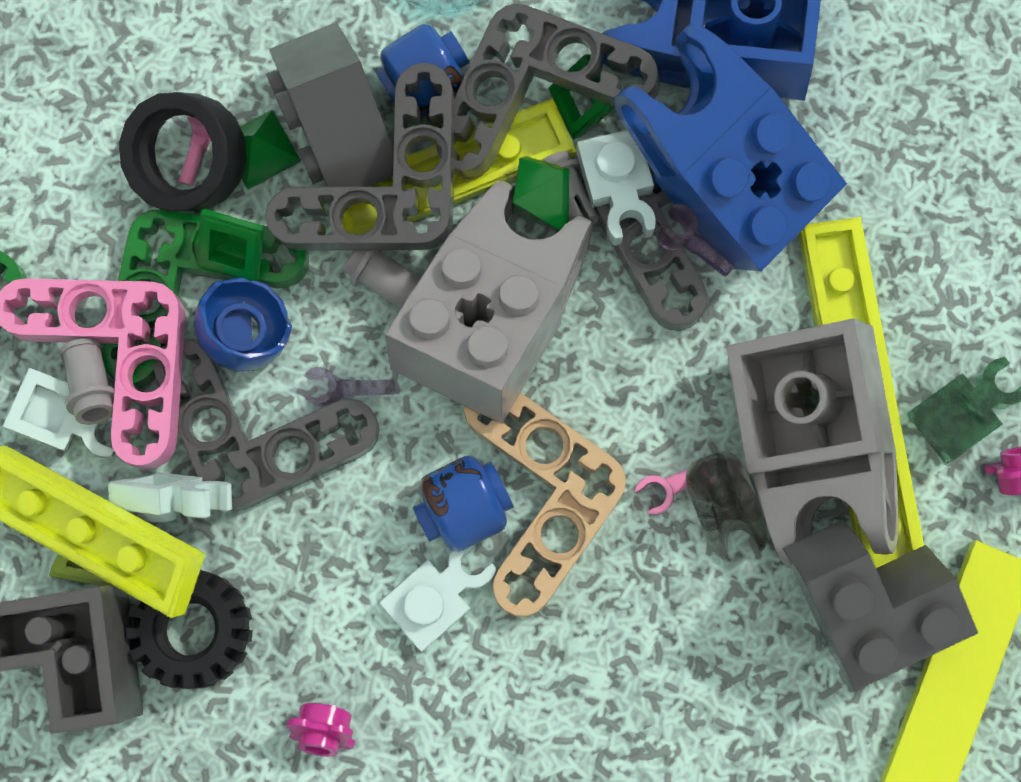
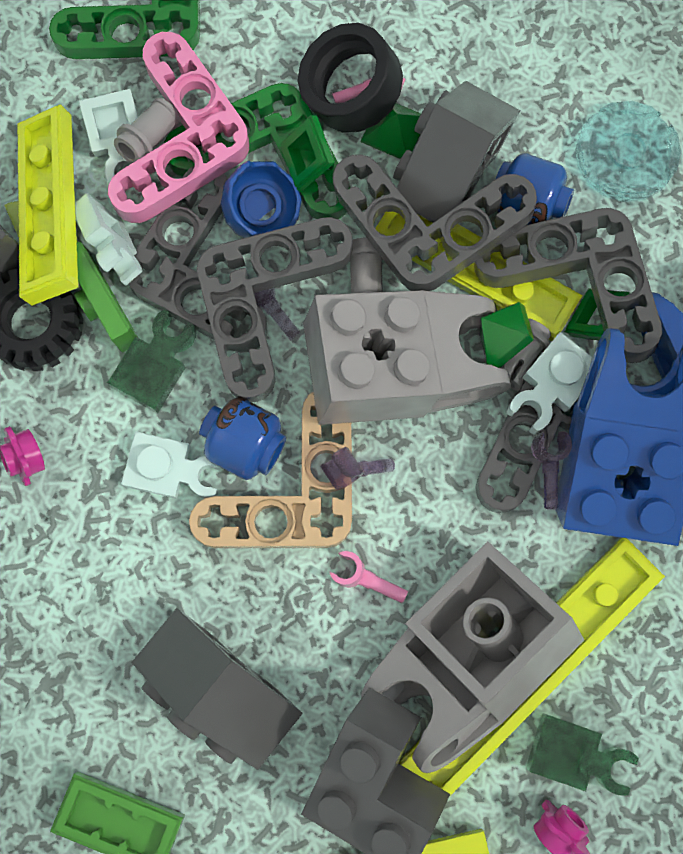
camera: 50 degrees right, 0 degrees up
clear smoke piece [685,451,768,562] -> none
none -> bright green plate [74,240,140,353]
none -> clear green plate [107,309,196,414]
none -> dark grey brick [131,608,303,770]
none -> dark grey beam [197,217,353,402]
none -> clear purple hand [320,447,395,490]

